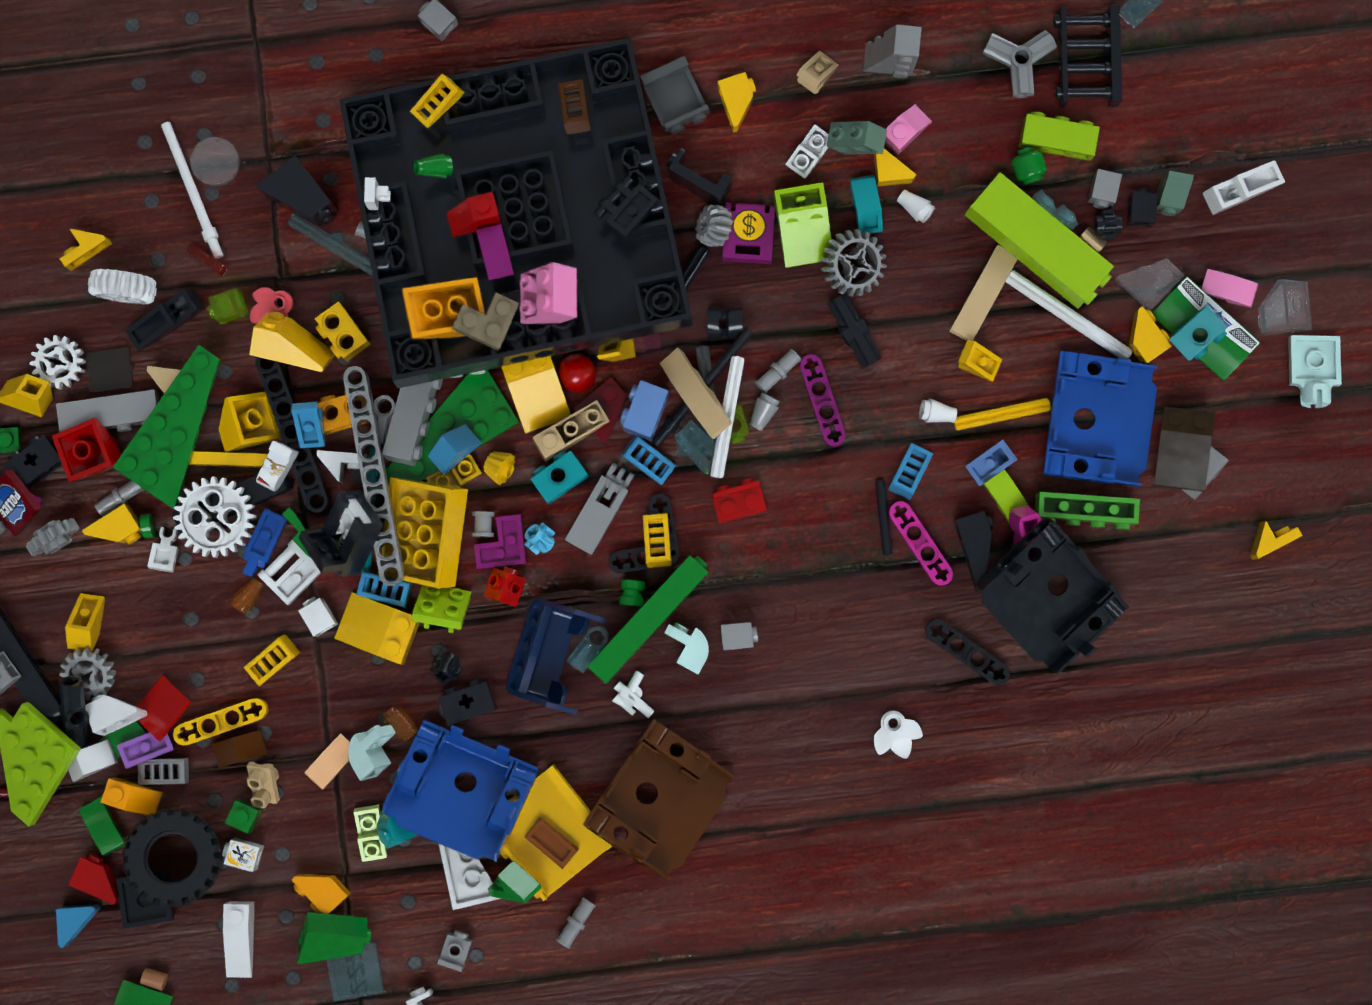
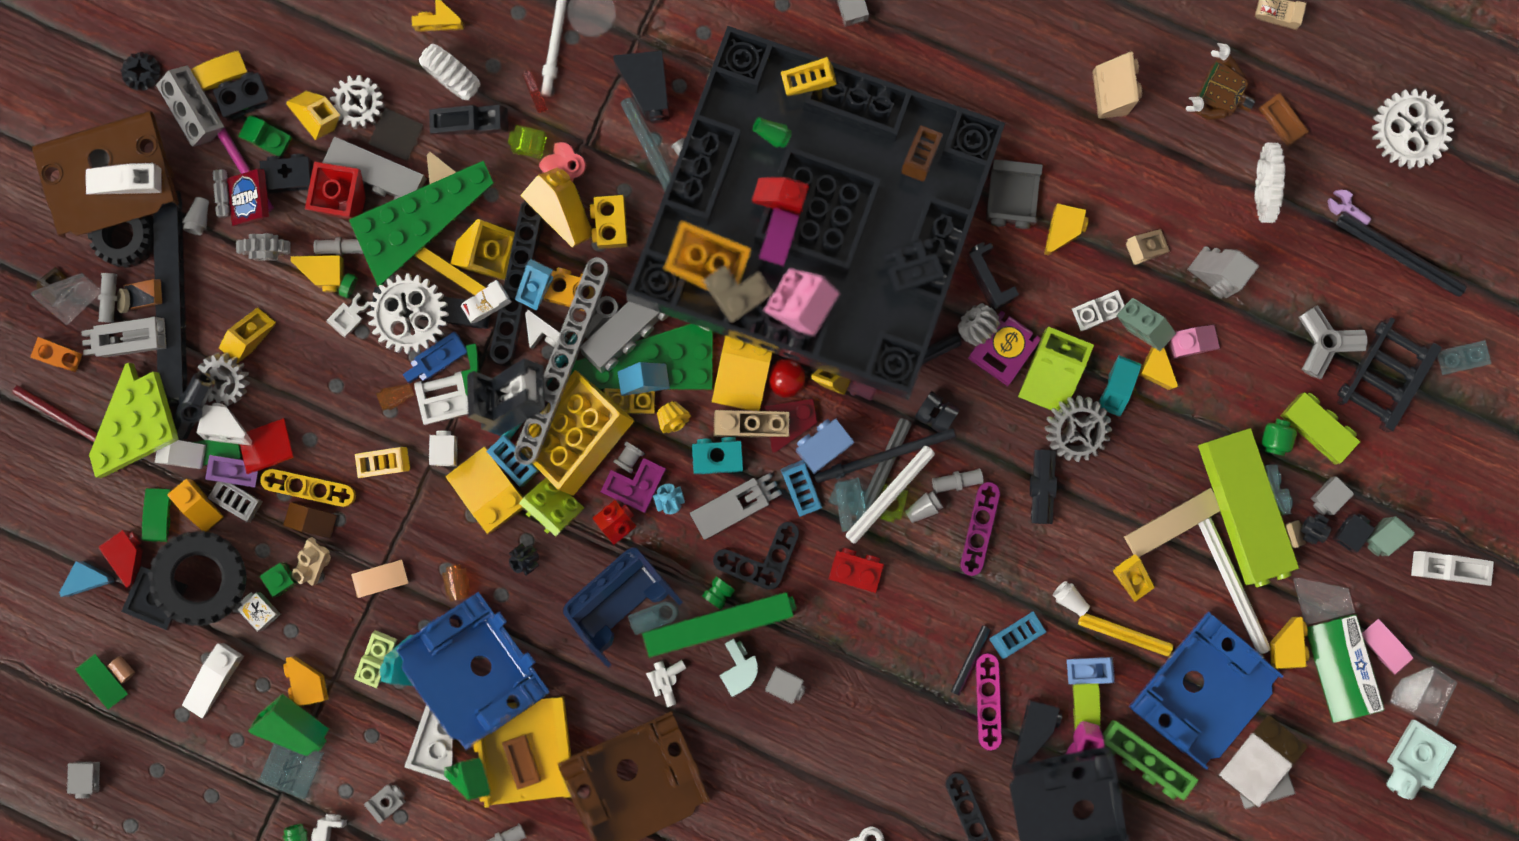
camera: 30 degrees right, 0 degrees up
light aqua brick [348,725,396,781] -> none
white tile [364,178,391,210] -> none
black brick [438,678,497,726] -> none
yellow slope [643,513,672,568] -> none
tan slope [660,347,732,439] -> none
white cone [897,189,935,223] -> none
teal brick [1169,303,1228,361] -> none

